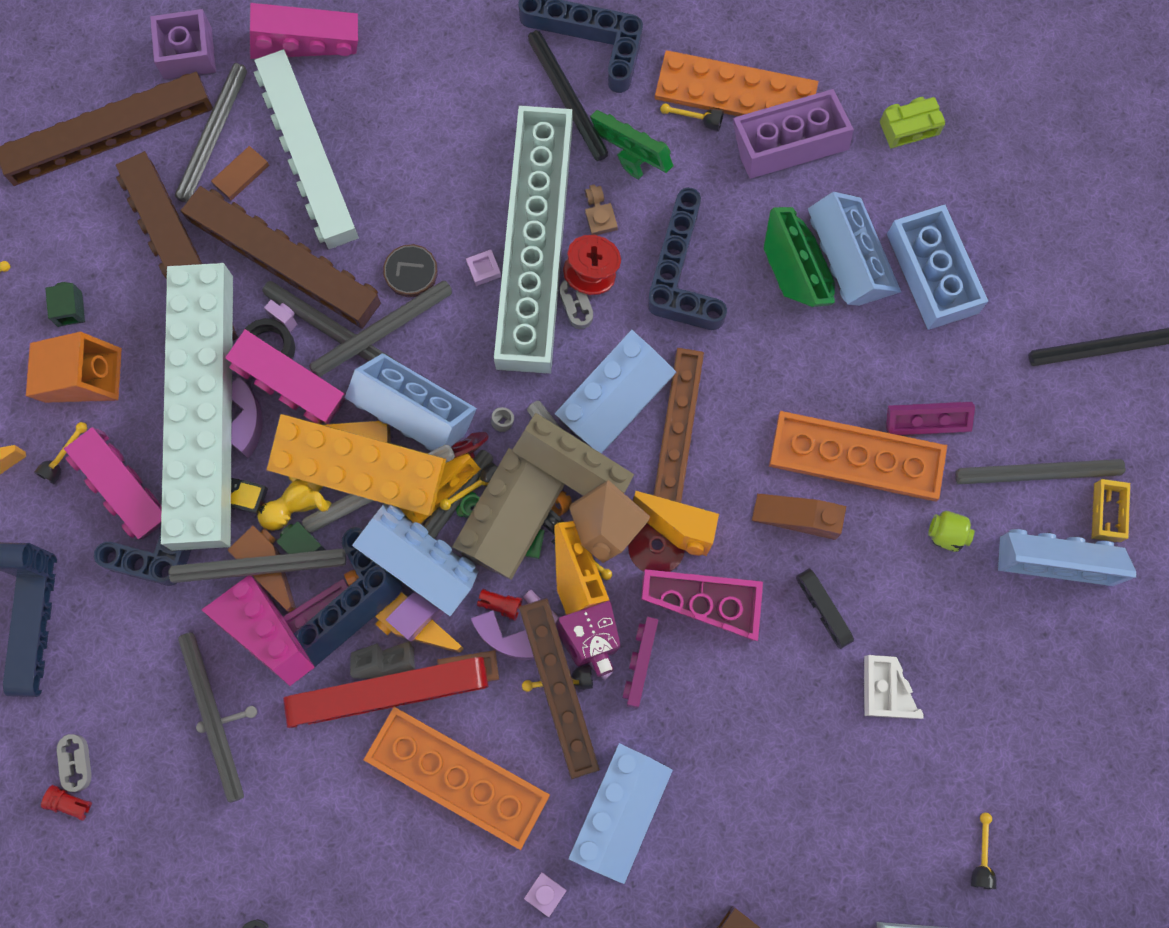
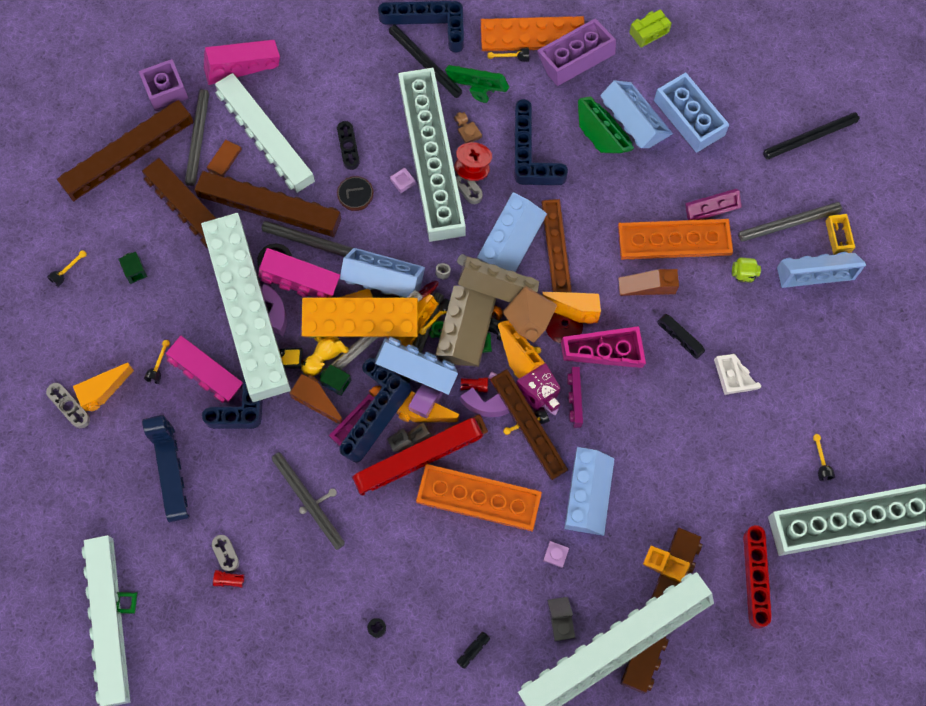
camera: 15 degrees left, 5 degrees down
orange slope [26,331,122,403] -> none
dark grey axle [169,549,347,583] -> none
dark pink wedge [202,575,315,686] -> none
lavender plate [264,300,297,332] -> none
dark grey axle [309,281,452,377] -> none
none -> black beam [337,121,360,170]

